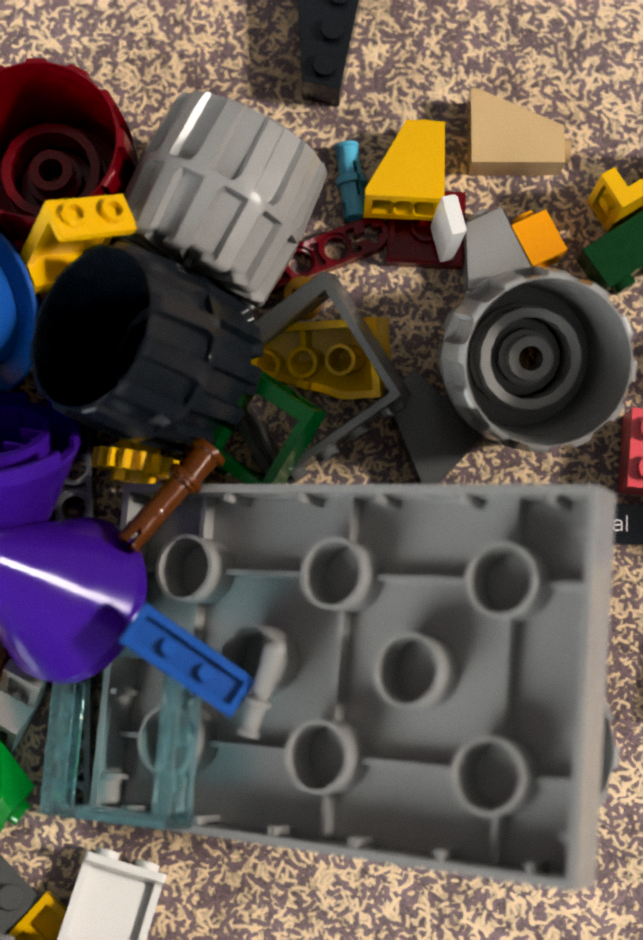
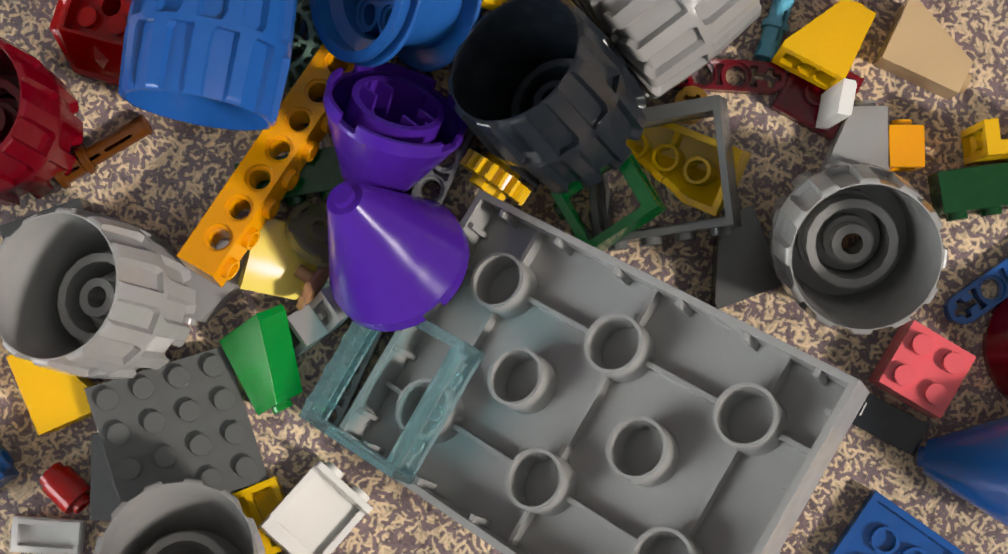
camera: 30 degrees right, 5 degrees up
reddish brown pin [116,437,225,554] -> none
blue plate [118,603,255,718] -> none
light grey piece [237,638,286,739] -> none

